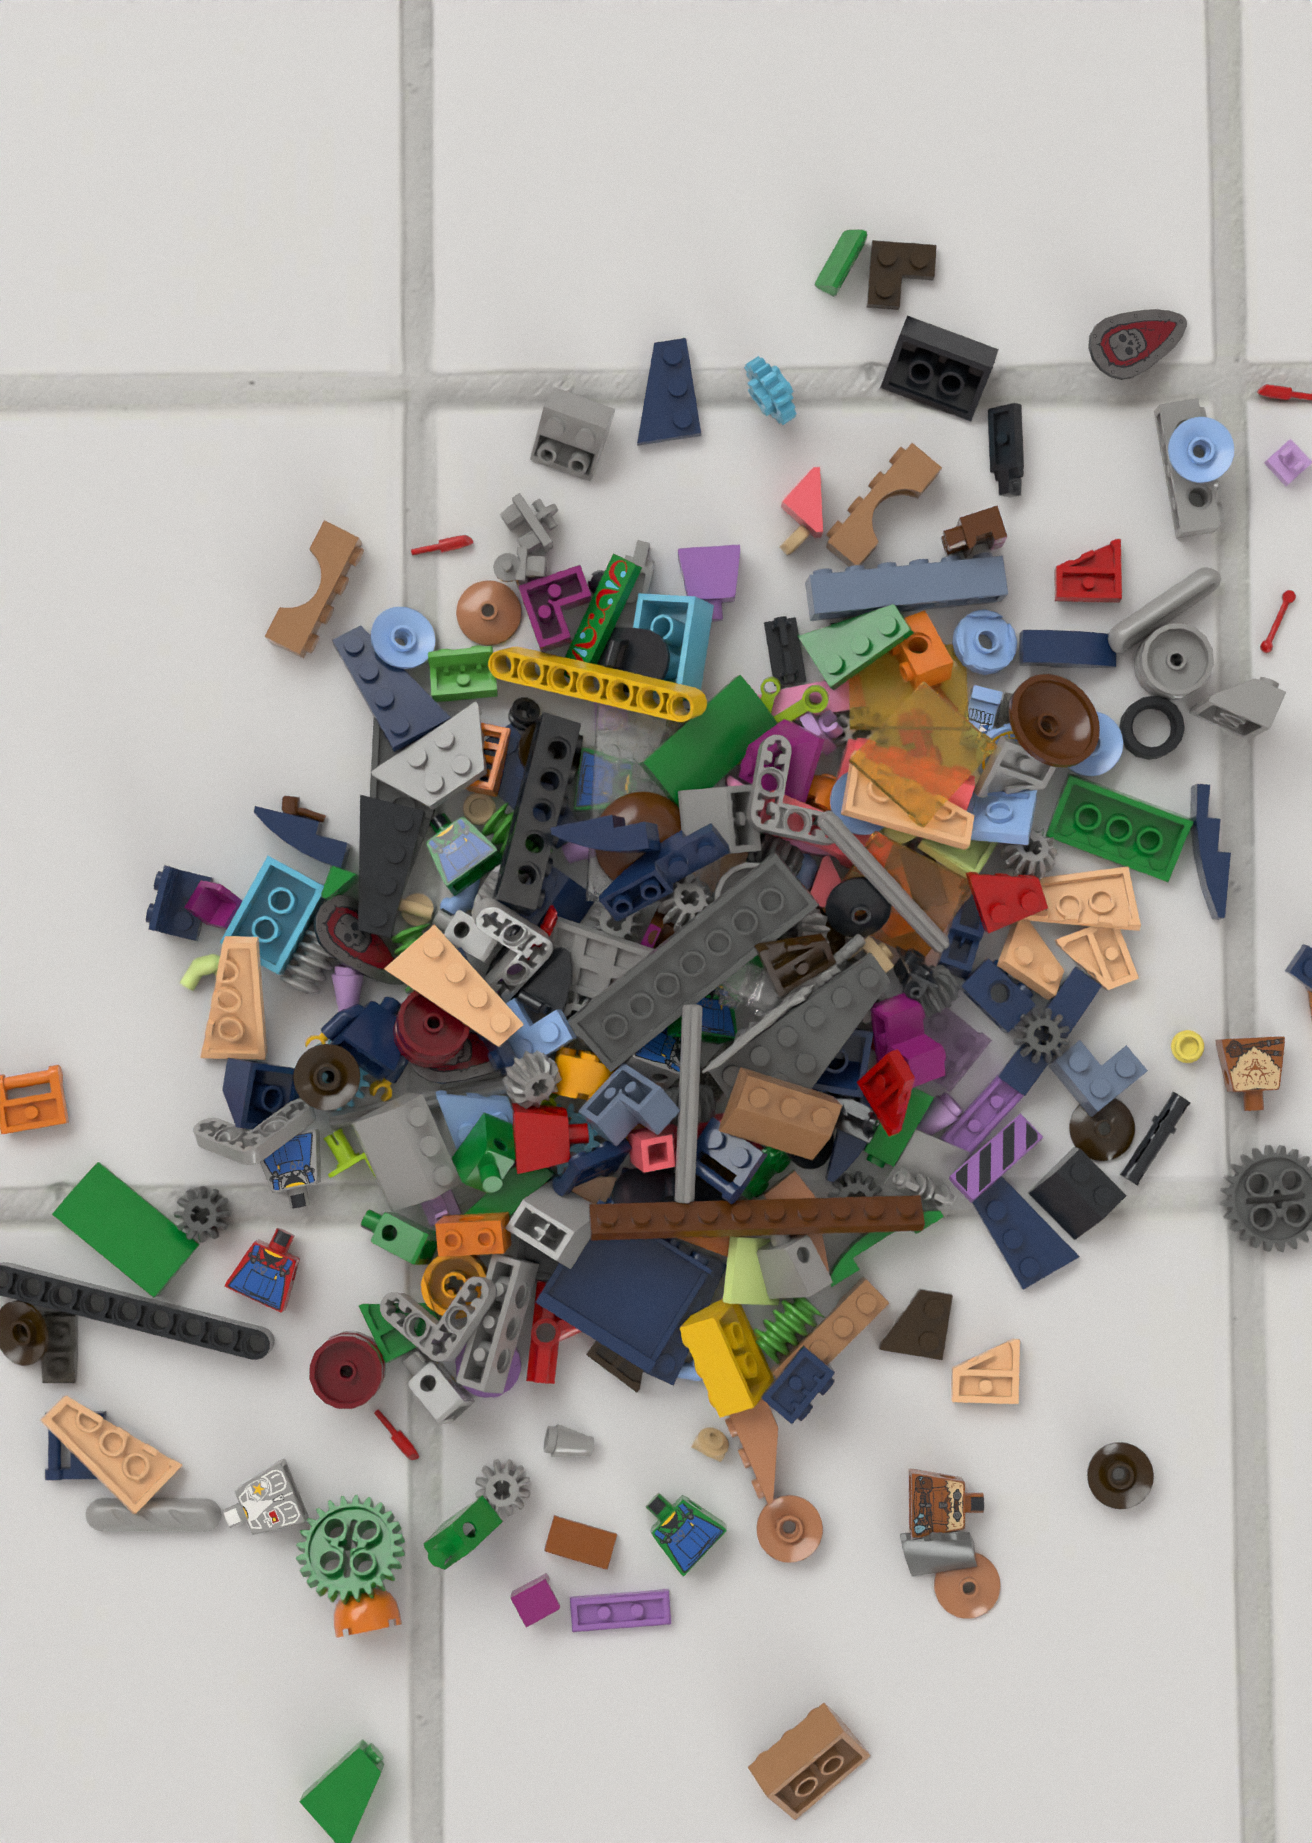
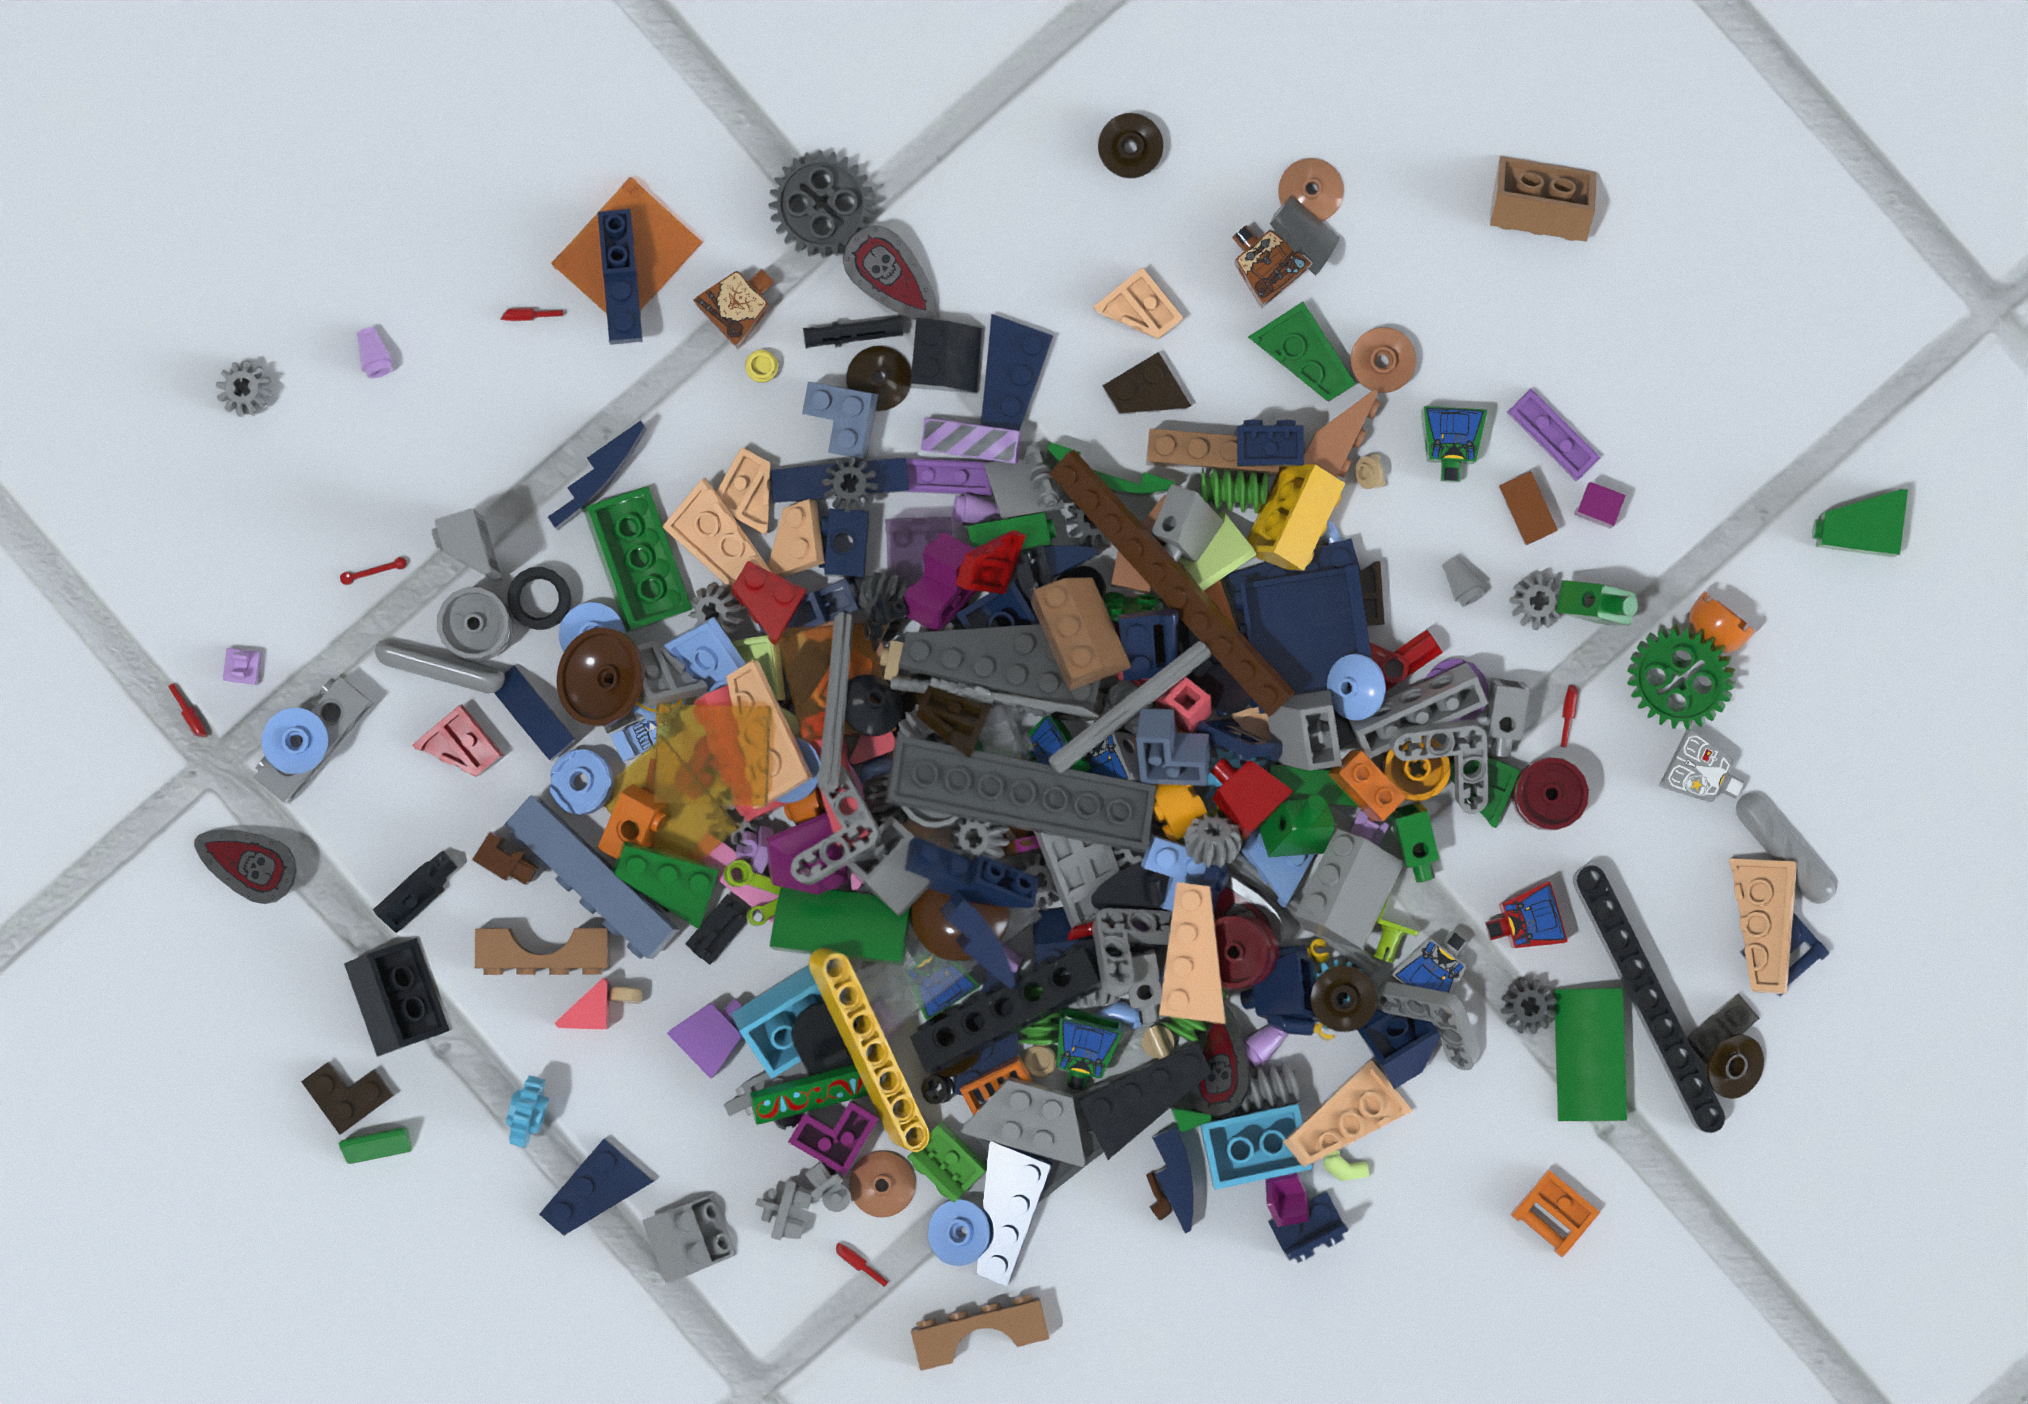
camera: 130 degrees left, 0 degrees up
none -> shield [843,225,937,320]
none -> green wing [1248,301,1356,402]
none -> light blue dish [1327,654,1385,720]

